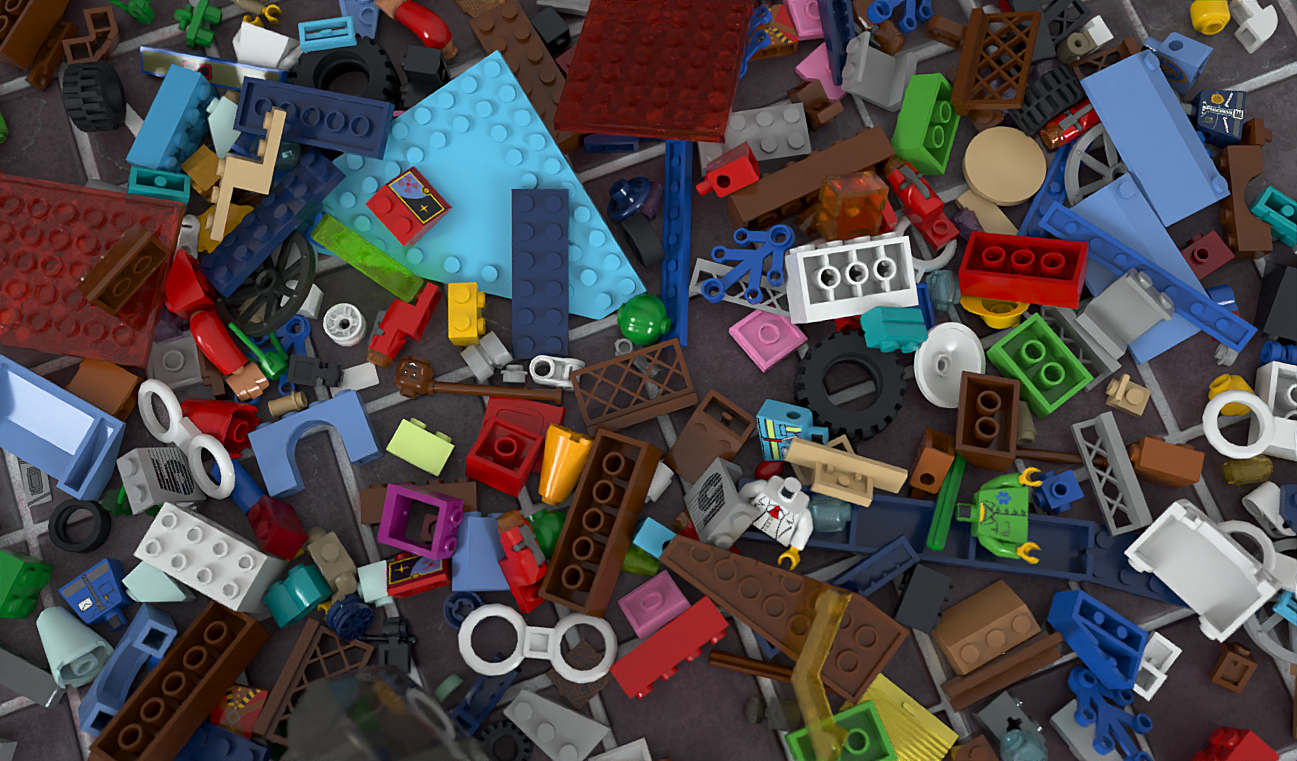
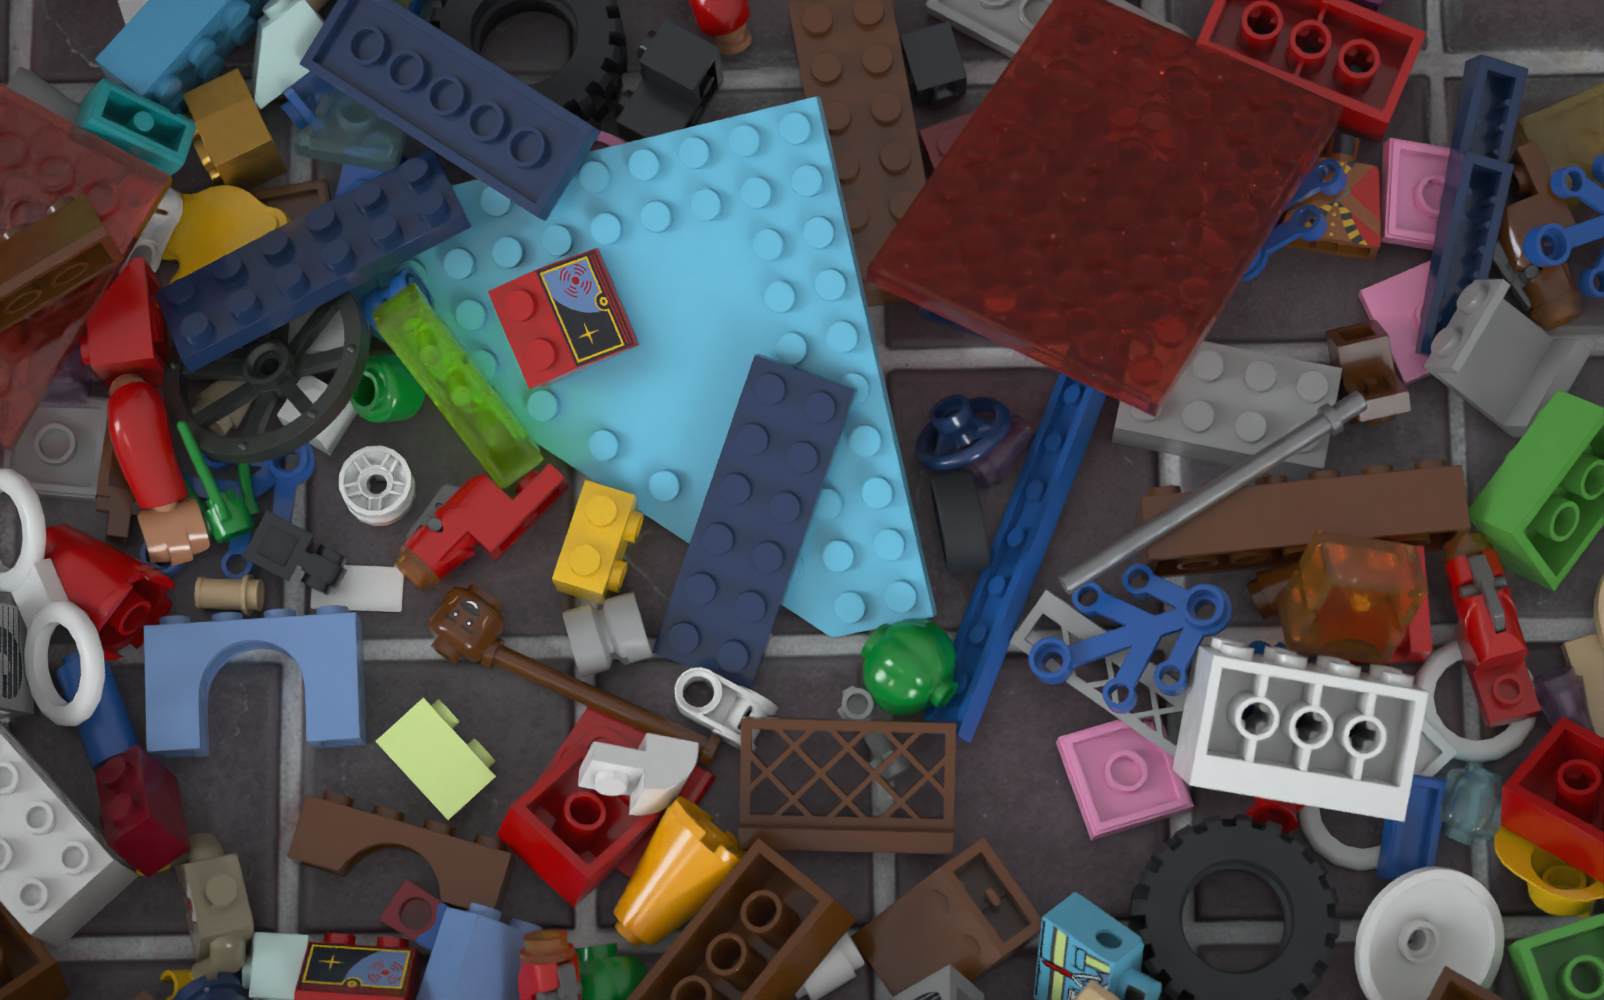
camera: 20 degrees right, 0 degrees up
tan bracket [205,106,286,241] -> none
teal brick [263,564,333,629] -> none
magenta window [377,482,464,560] -> none
light grey plate [500,365,528,383] -> none
red torso [695,141,760,198] -> none
teal brick [860,306,929,353] -> none
none -> green head [350,354,426,423]
none -> white brick [578,733,699,815]
none -> flat silver bar [1058,391,1368,595]

